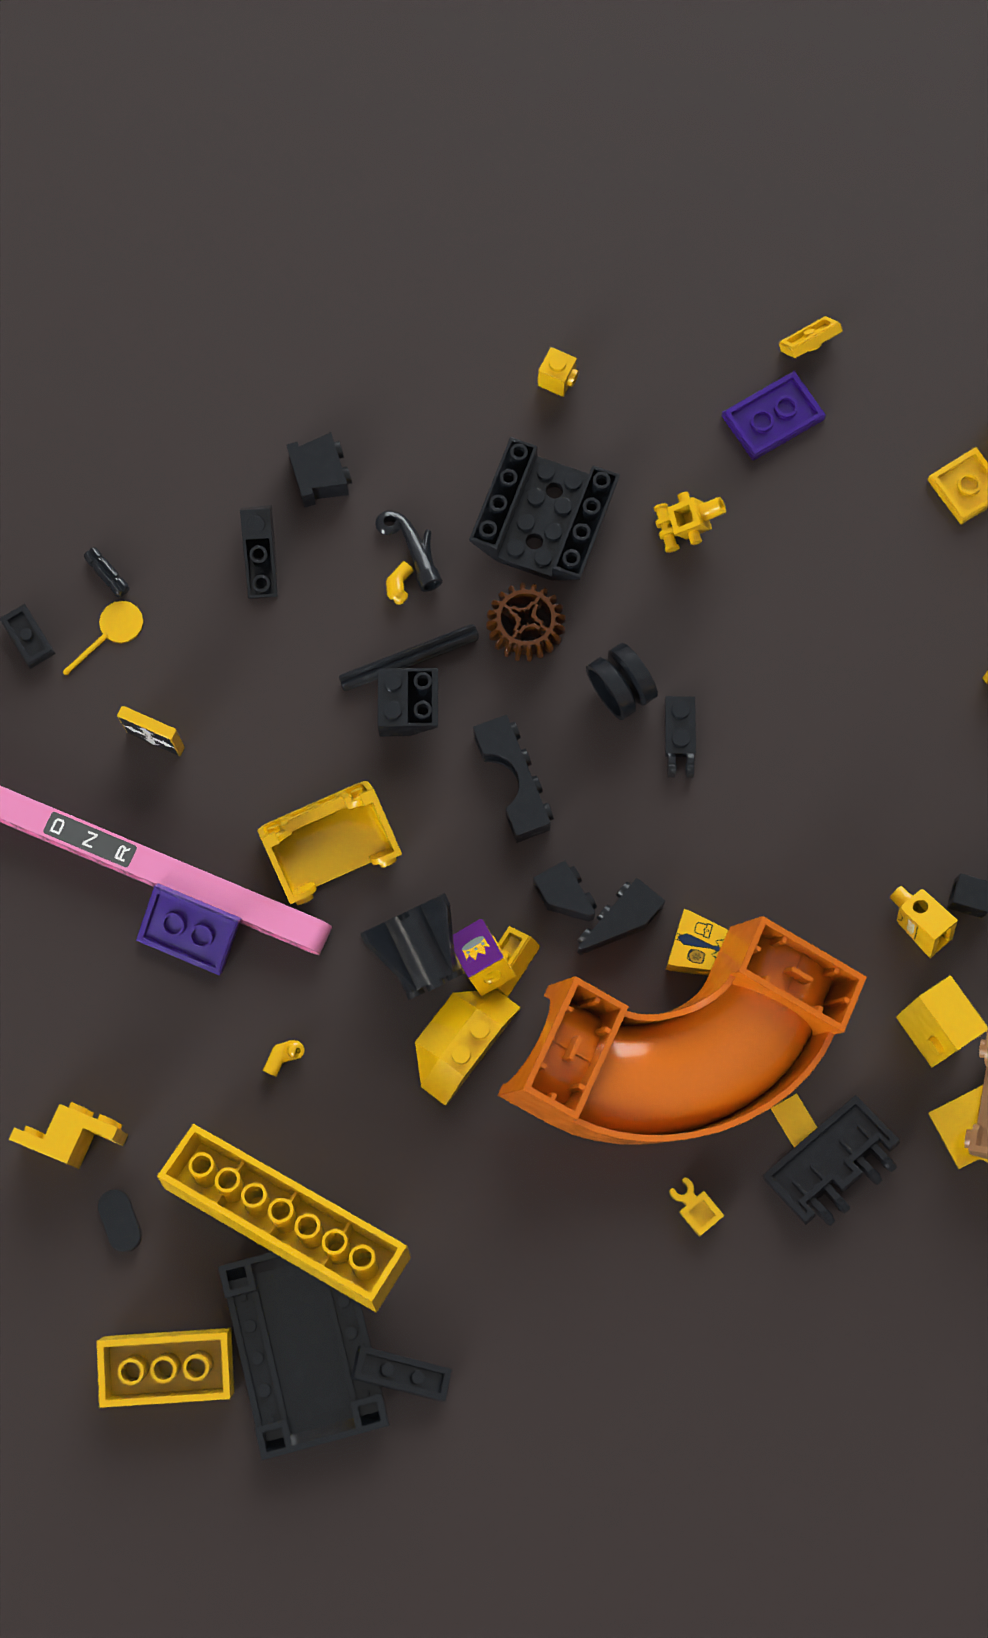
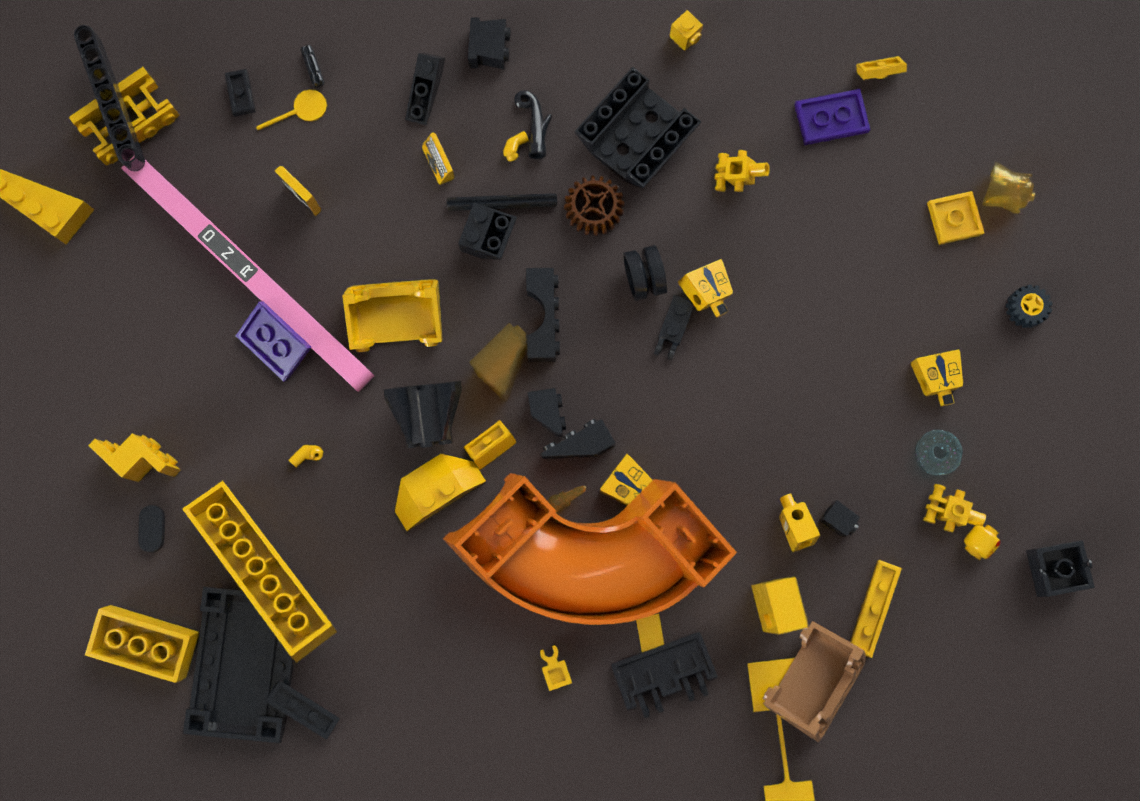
camera: 20 degrees right, 5 degrees up
piece [453,919,516,996] -> none
none -> slope [422,132,455,184]
none -> clear yellow slope [469,323,527,402]
none -> clear yellow bar [547,486,587,513]
none -> yellow torso [678,259,733,318]

